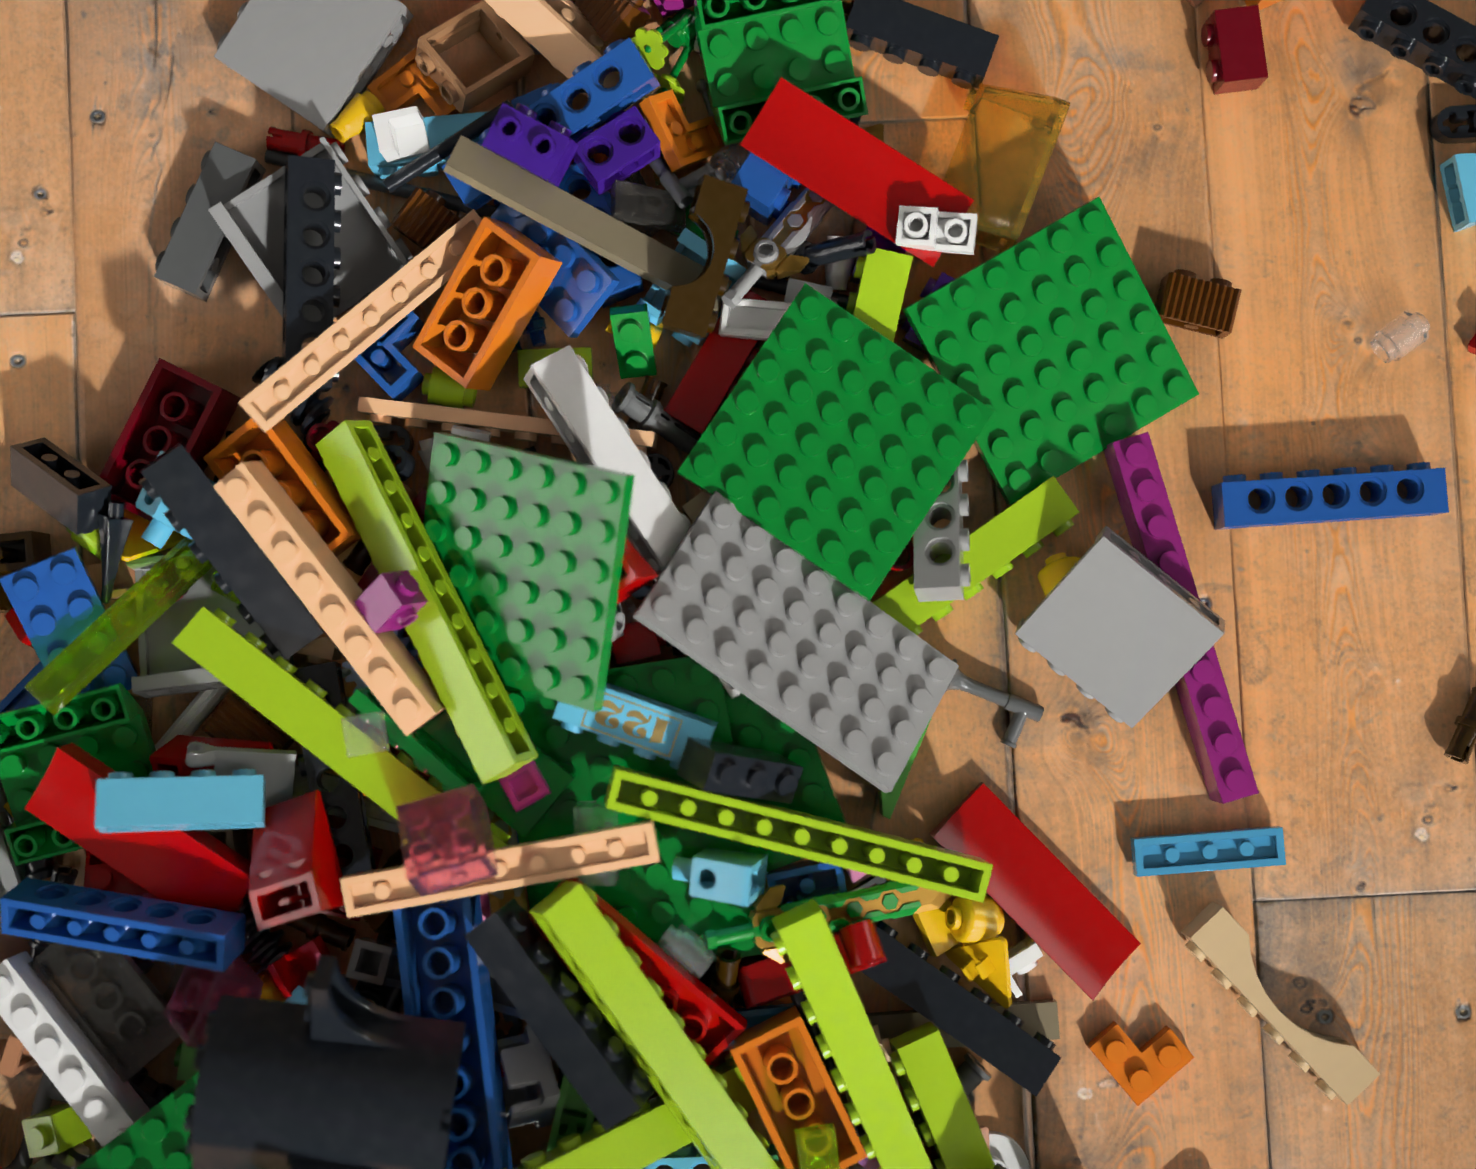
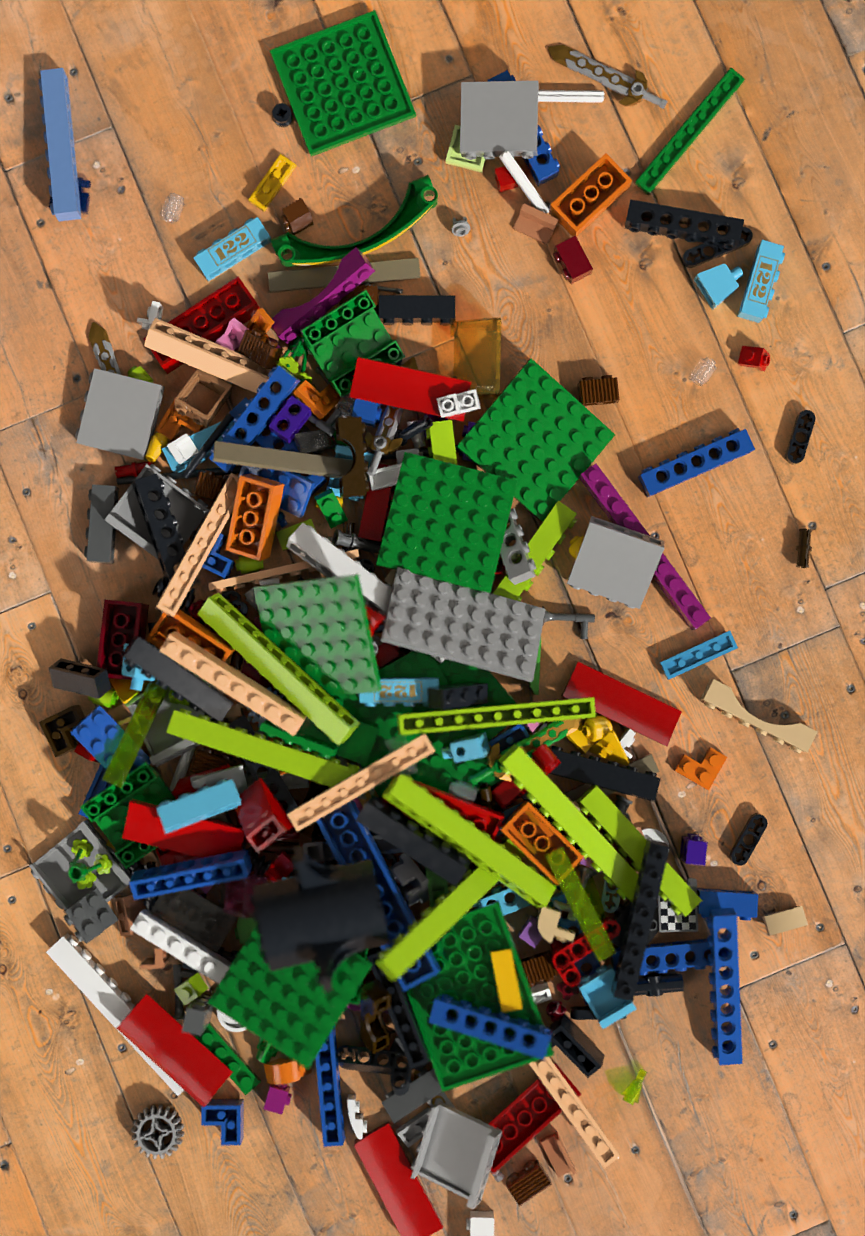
camera: 15 degrees left, 0 degrees up
black piece [97,500,134,604] -> none
clear tile [341,711,390,758] -> none
magenta brick [354,570,428,634] -> none
clear pink brick [396,784,499,897] -> none
dark purple brick [482,103,579,187] -> none
dark pink tile [498,760,552,812] -> none

